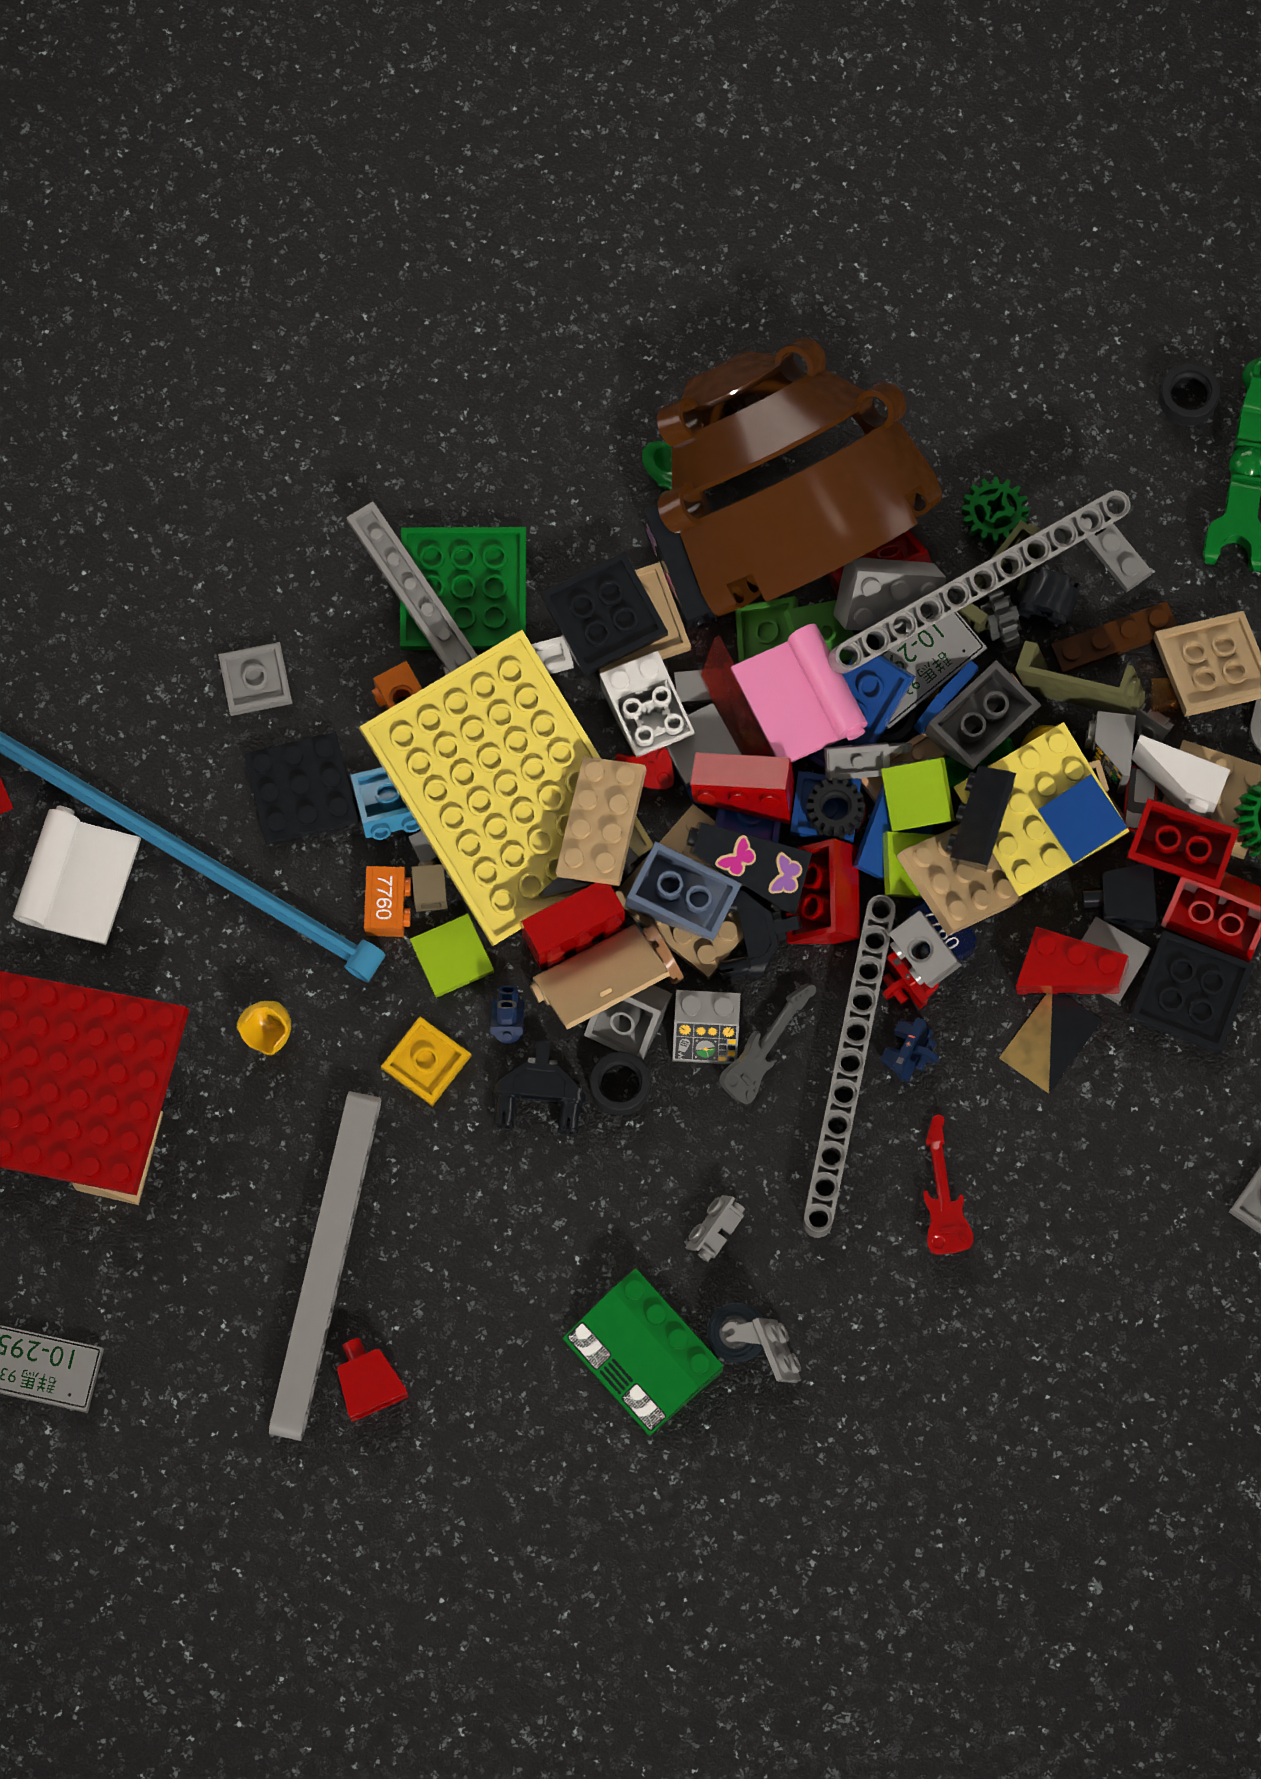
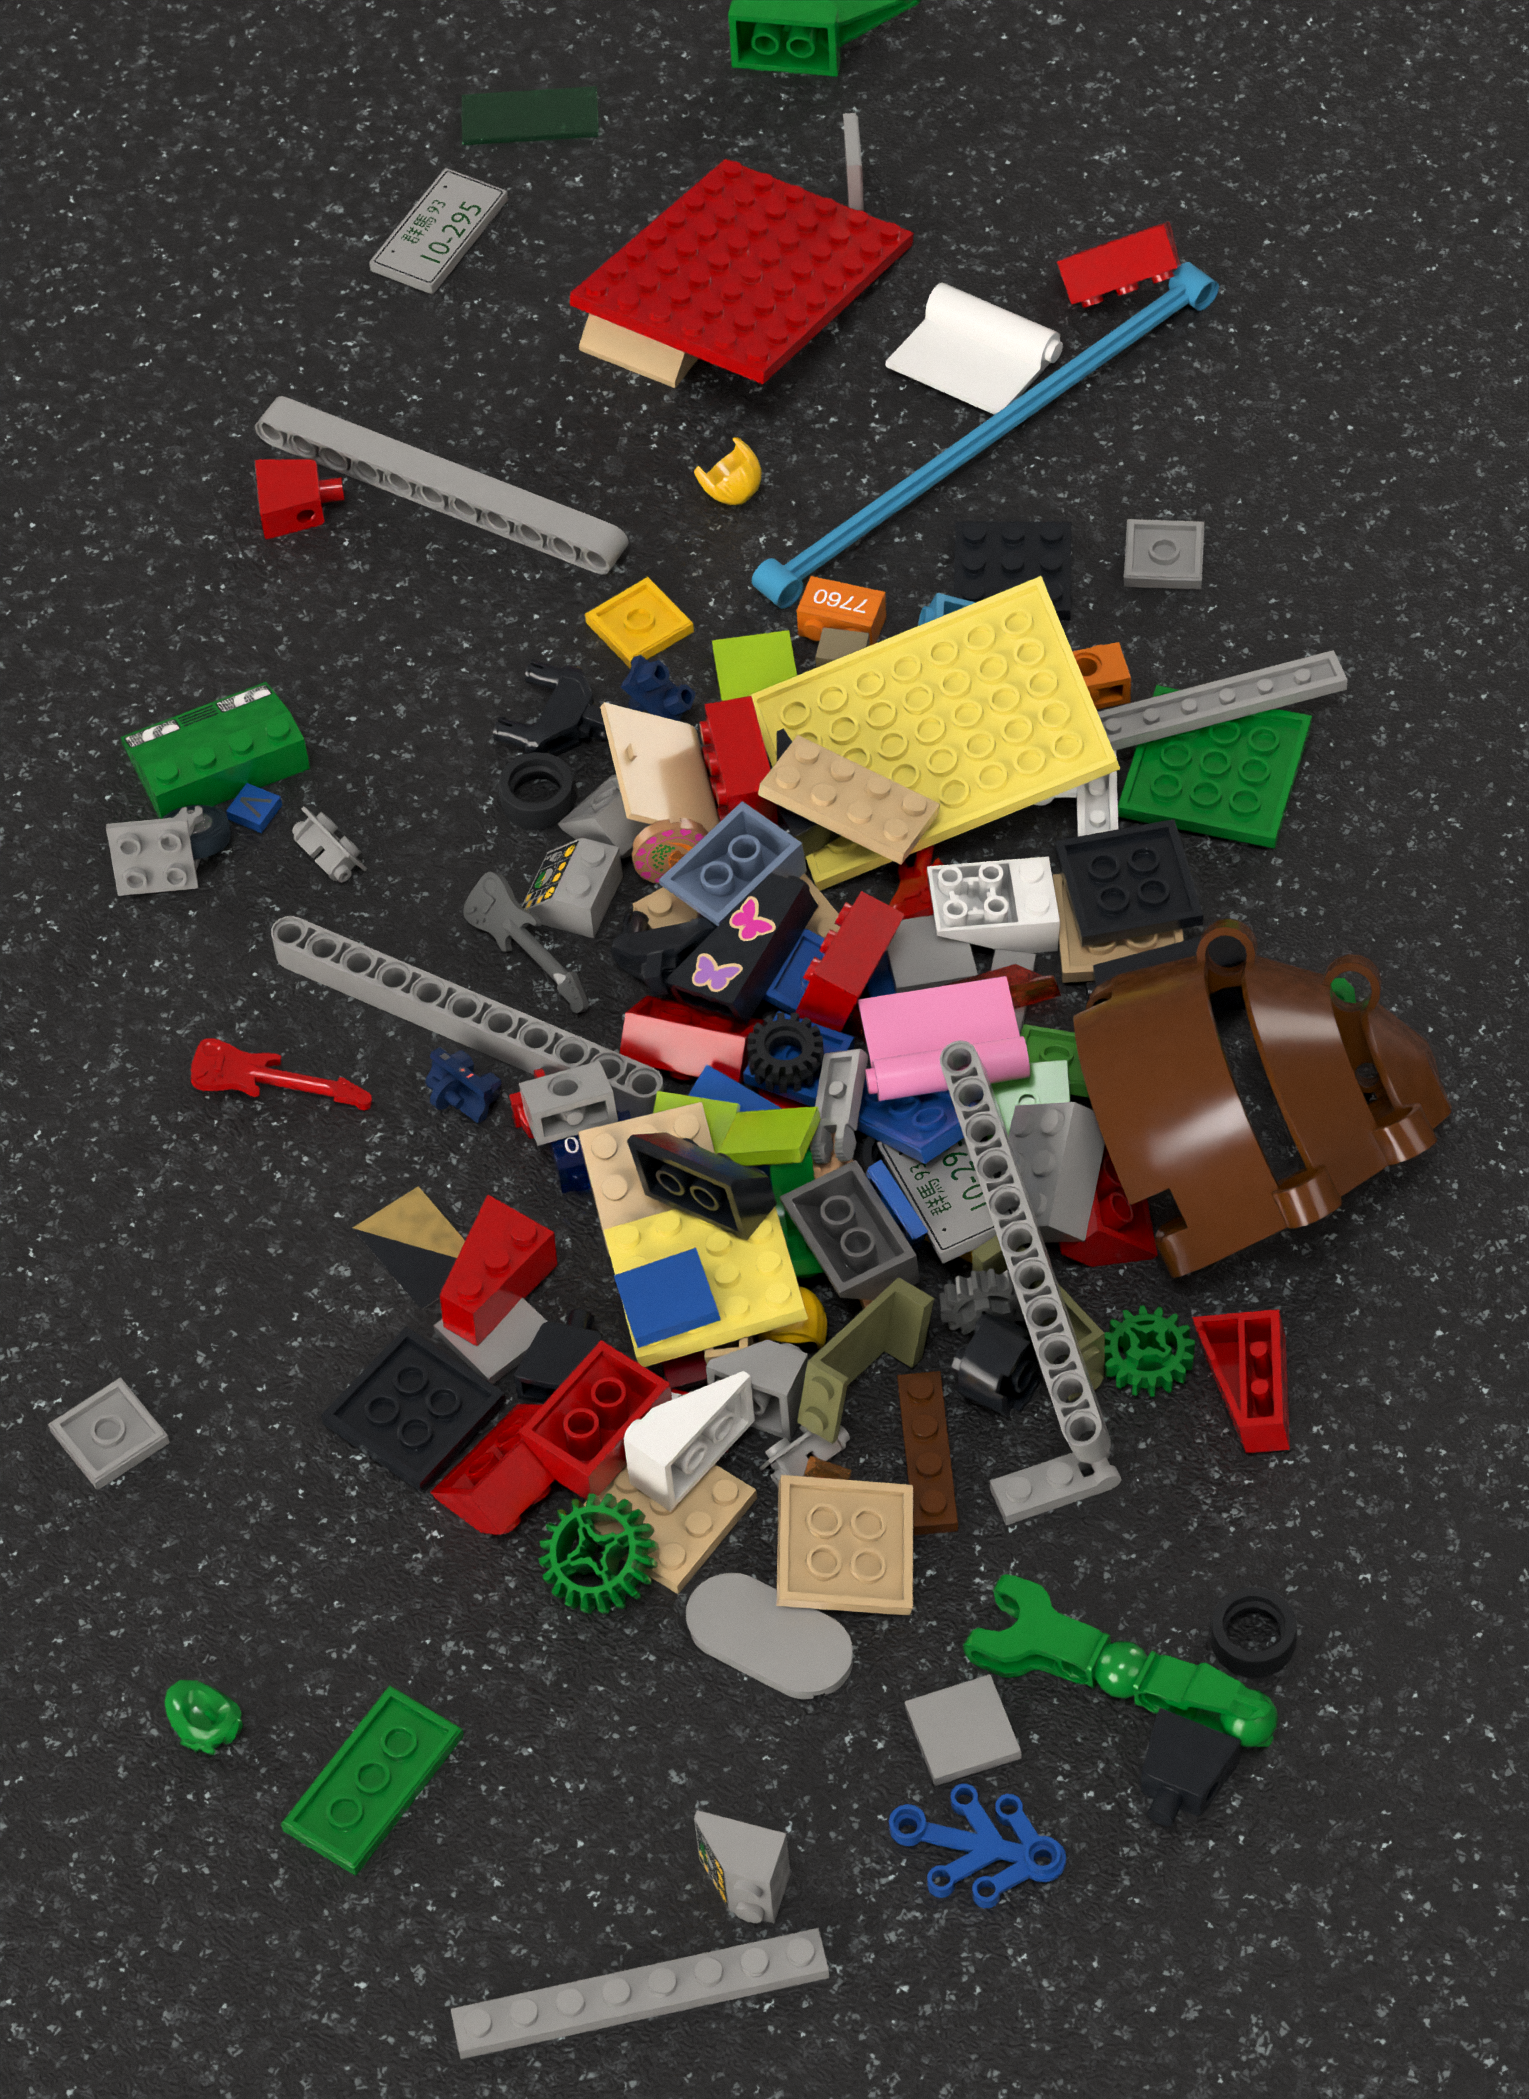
camera: 110 degrees right, 20 degrees down
none -> blue tile [226,783,282,833]
none -> red wedge [1192,1309,1290,1453]

